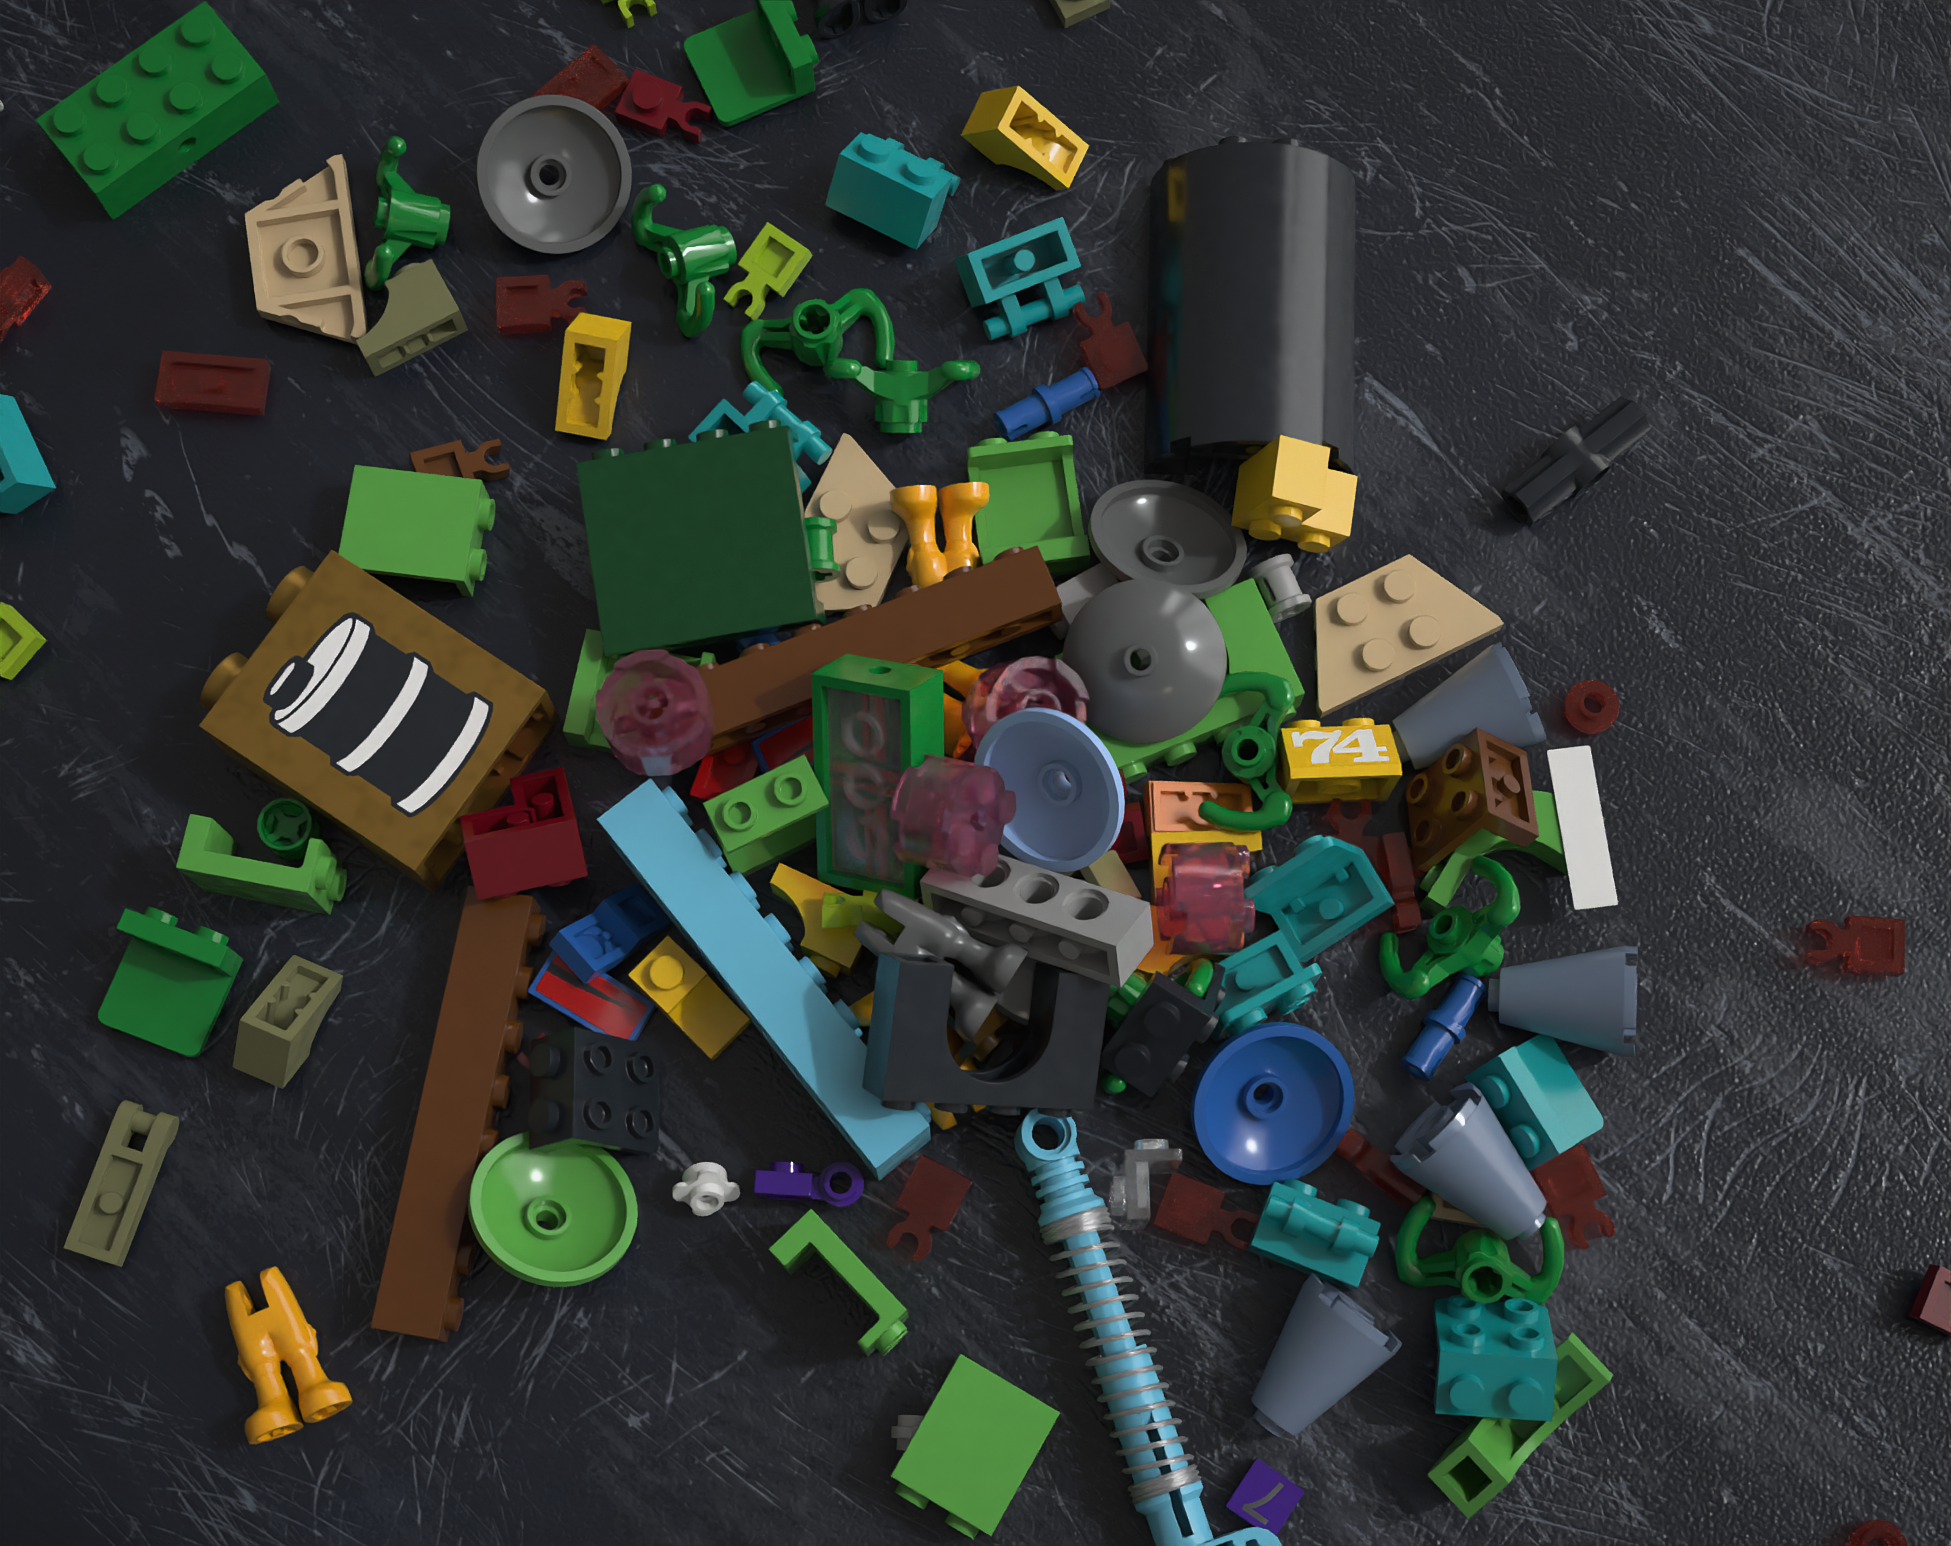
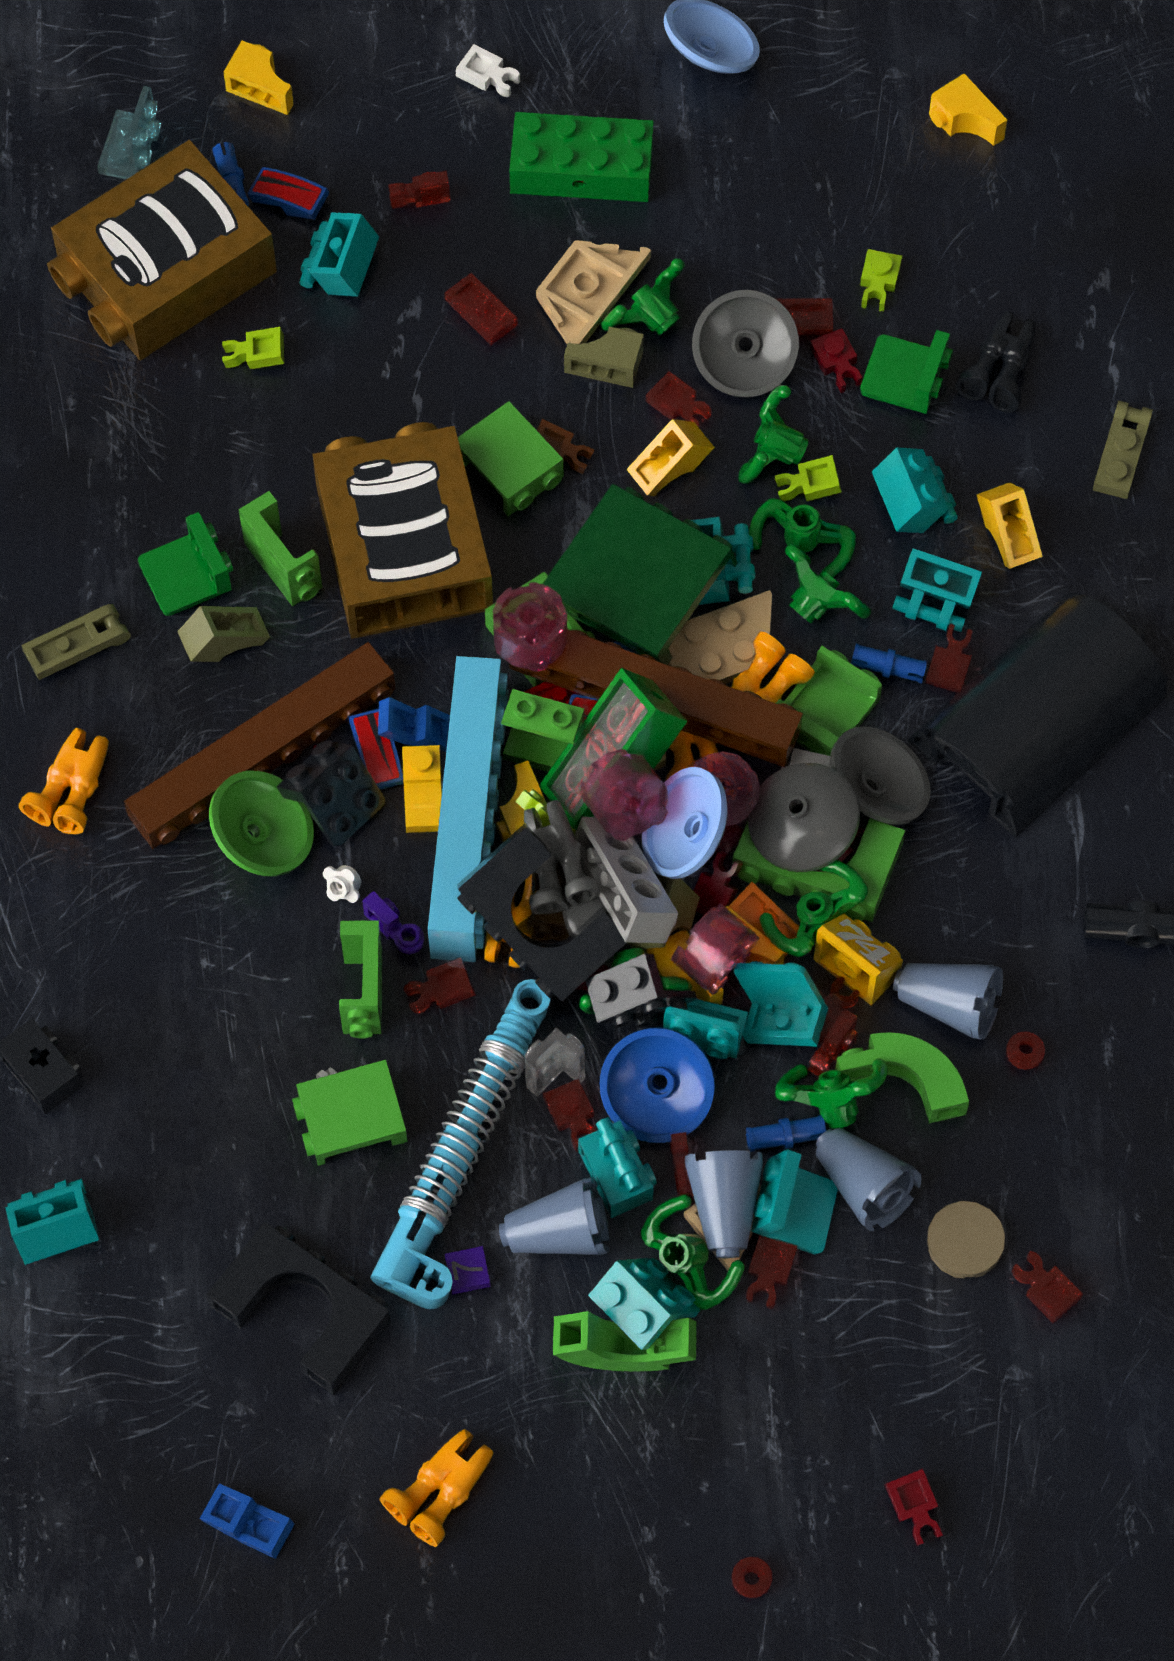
camera: 45 degrees right, 10 degrees down
green wheel [257,797,323,862] -> none
dark red brick [460,767,588,900] -> none
green bush [805,517,841,583] -> none
yellow brick [1231,435,1358,553] -> none
light grey bush [1247,554,1312,623] -> none
tan wing [1313,554,1503,718] -> none
reddish brown bracket [1405,727,1539,872] -> none
white sticker [1547,745,1618,910] -> none
none -> dark tan tile [927,1201,1005,1279]

